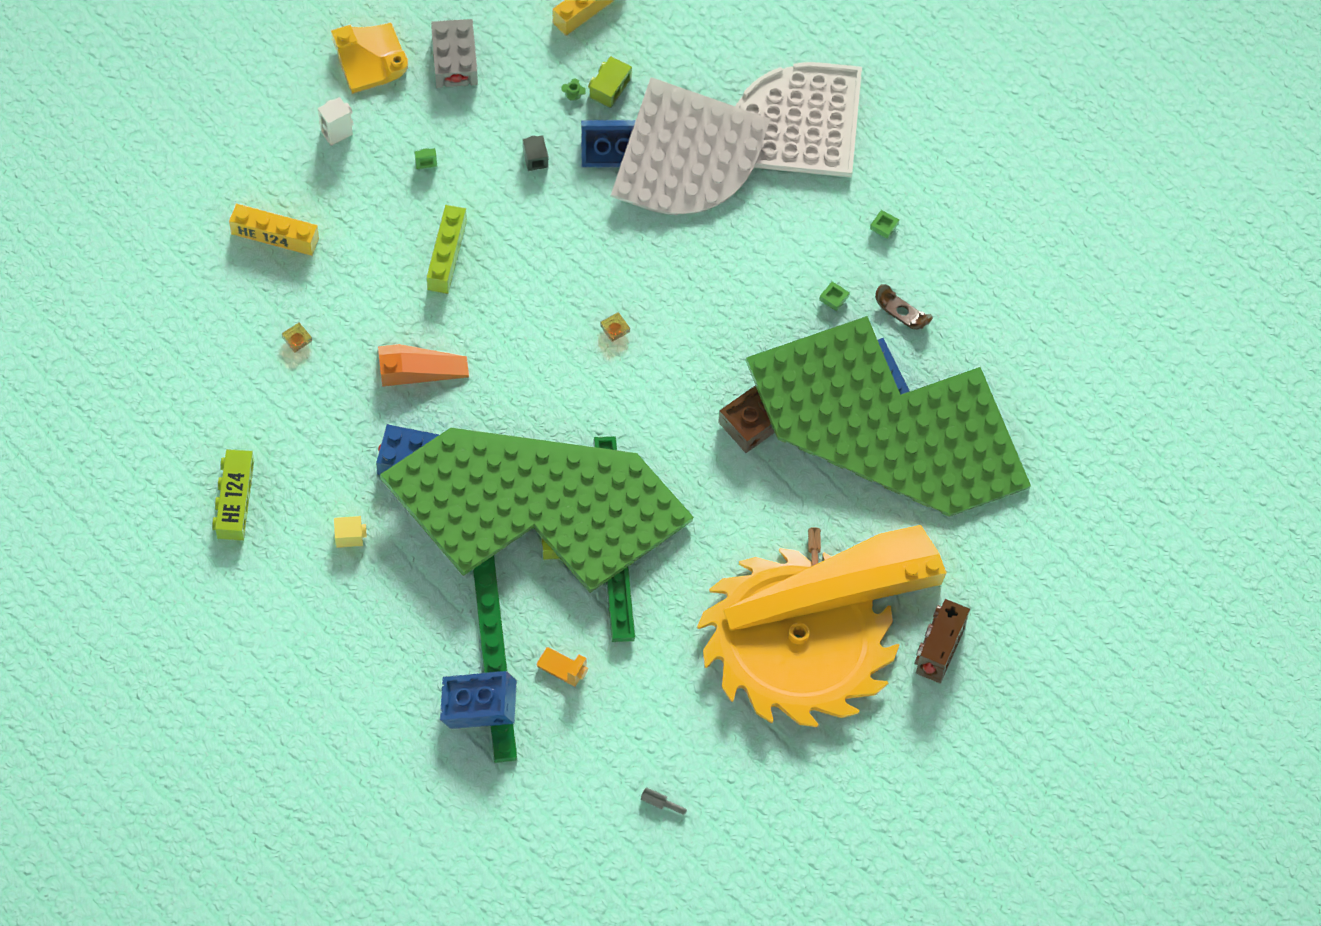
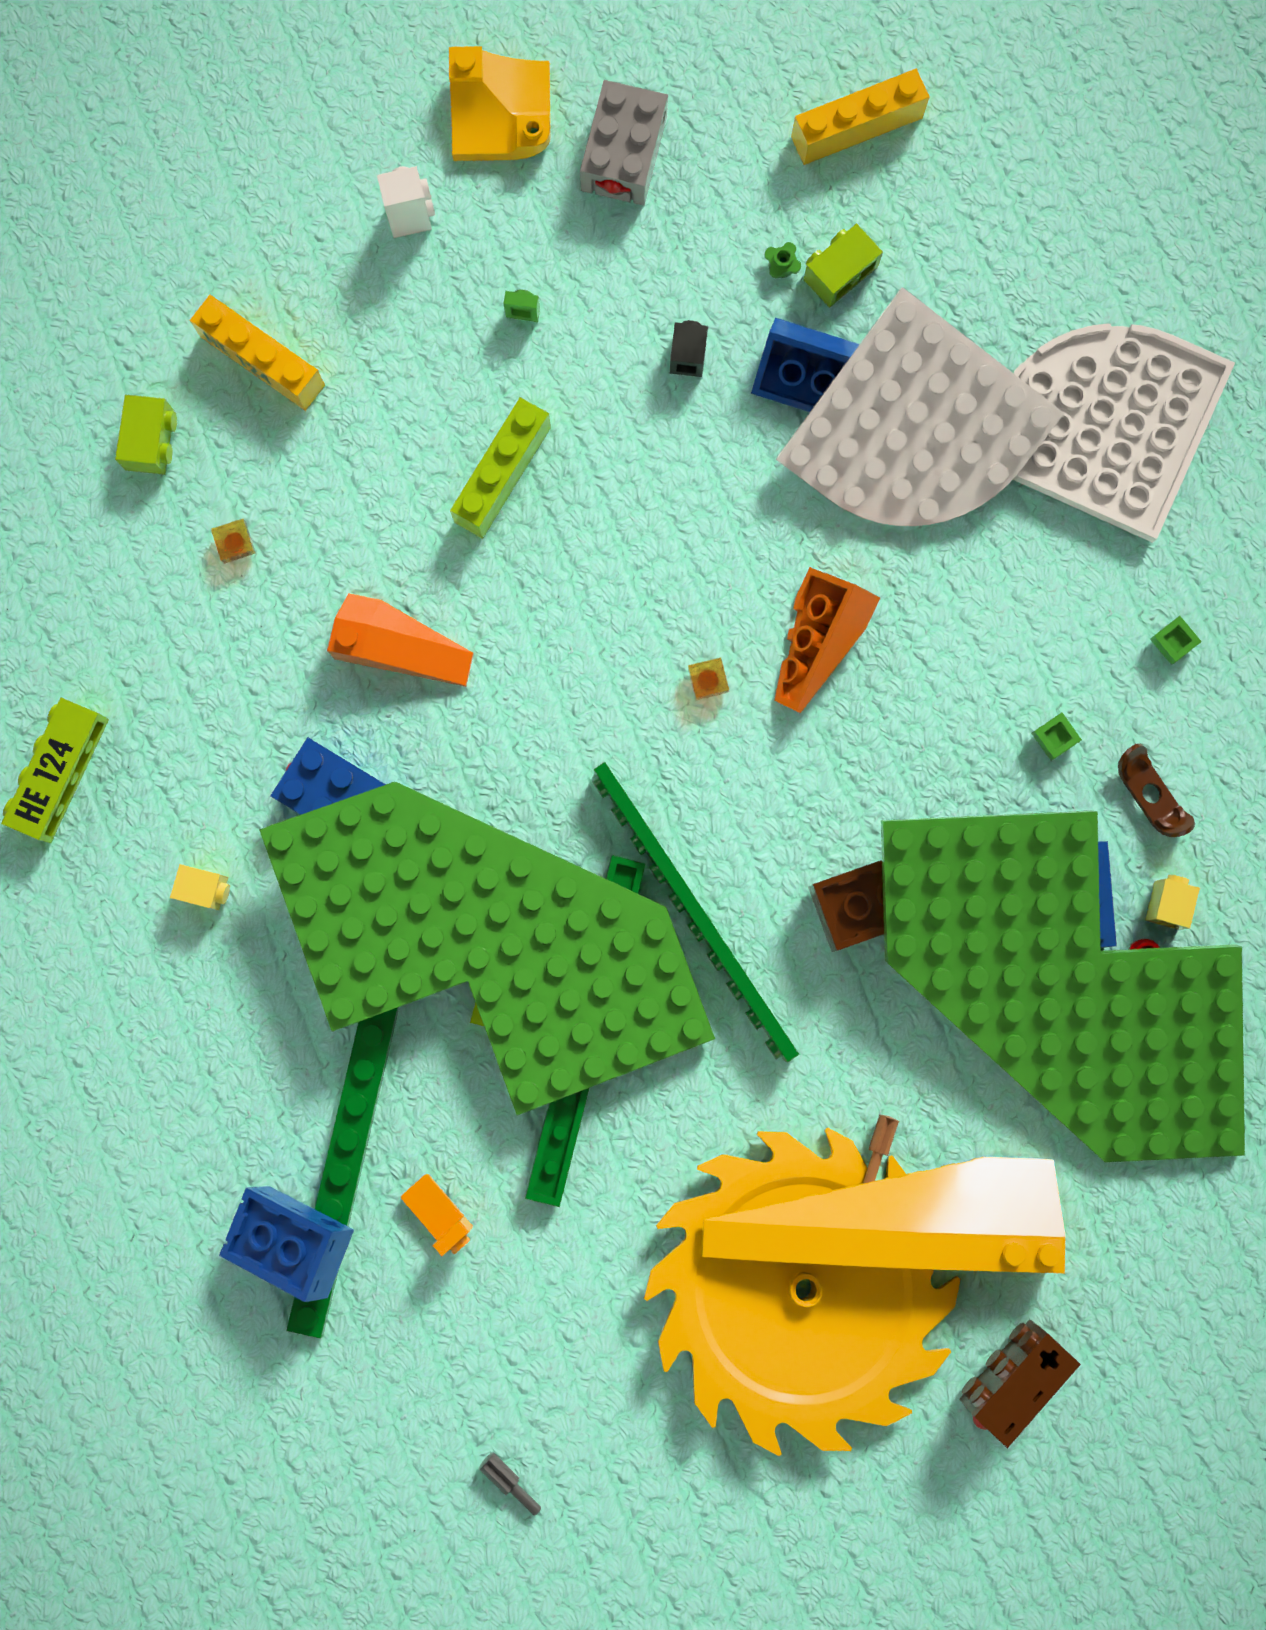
camera: 20 degrees right, 20 degrees up
none -> lime brick [115,395,177,475]
none -> green plate [592,762,800,1062]
none -> orange wedge [774,567,880,713]
none -> light yellow brick [1145,875,1200,930]

